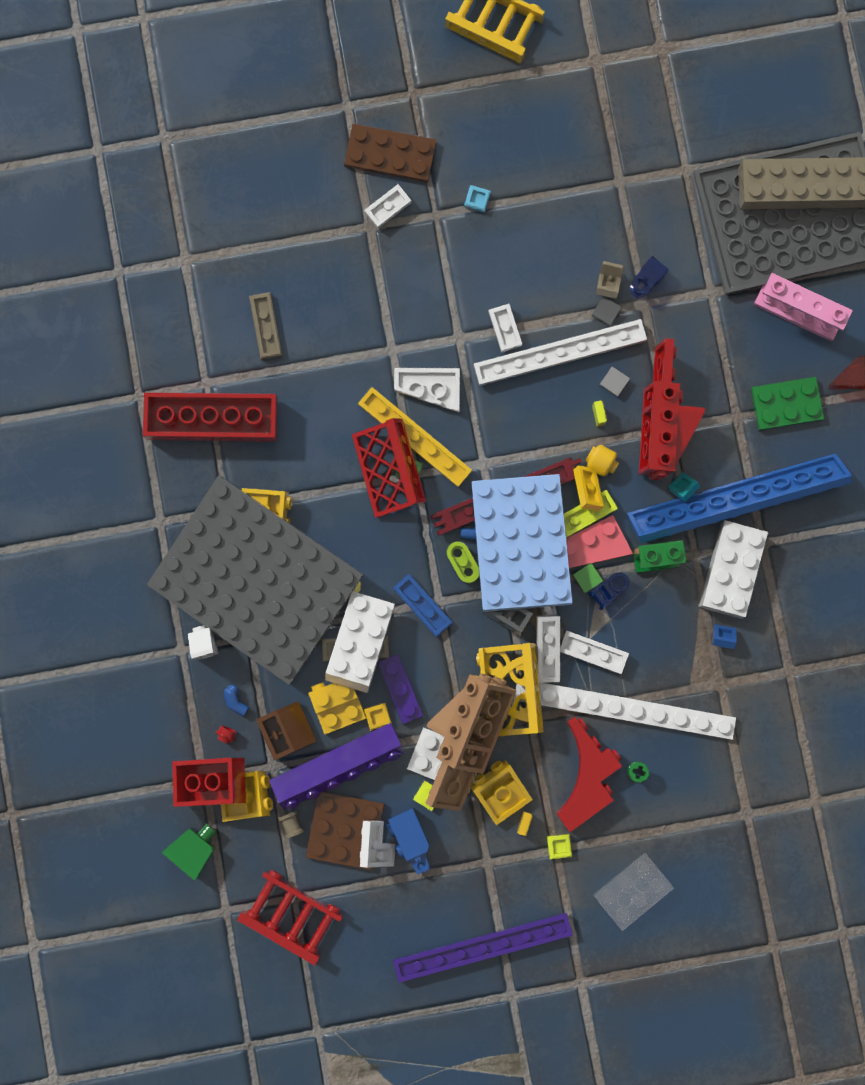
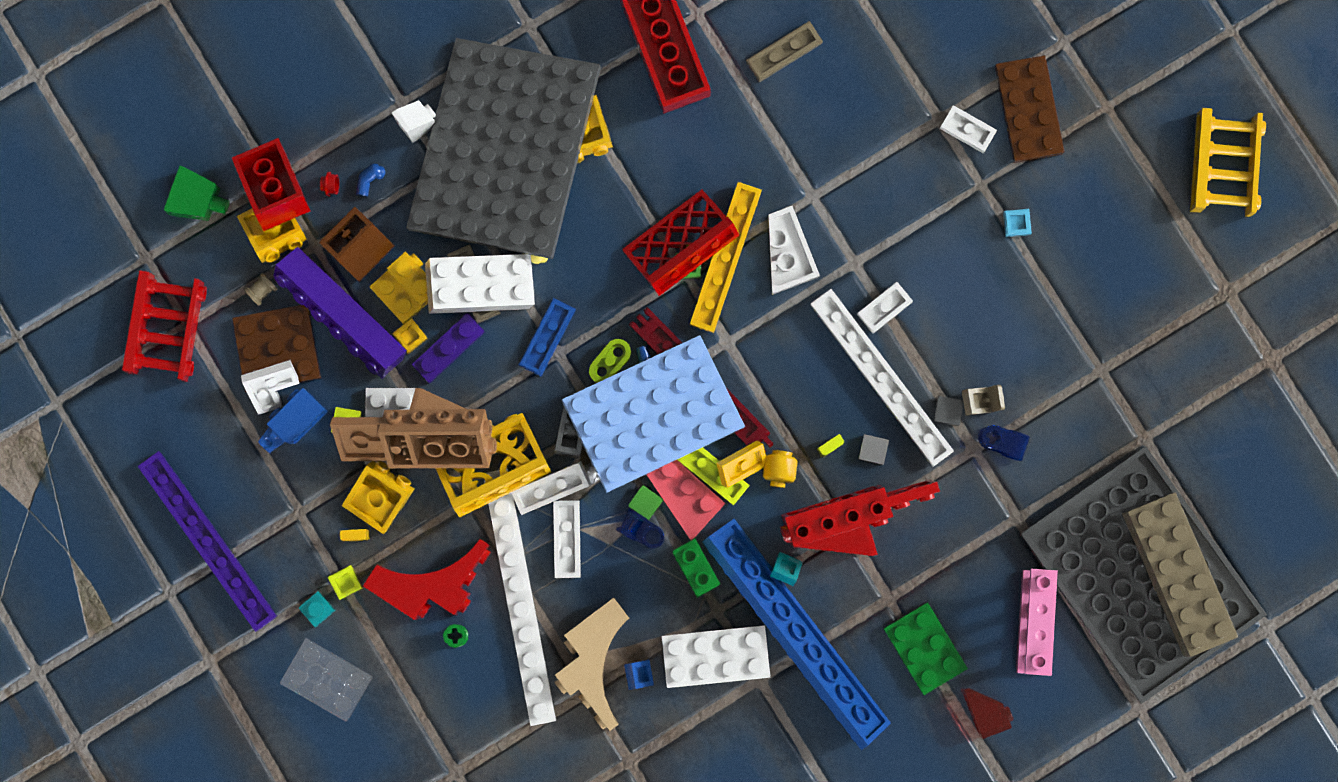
camera: 70 degrees right, 0 degrees up
none -> teal plate [299,591,336,627]
none -> tan arch [555,598,630,731]

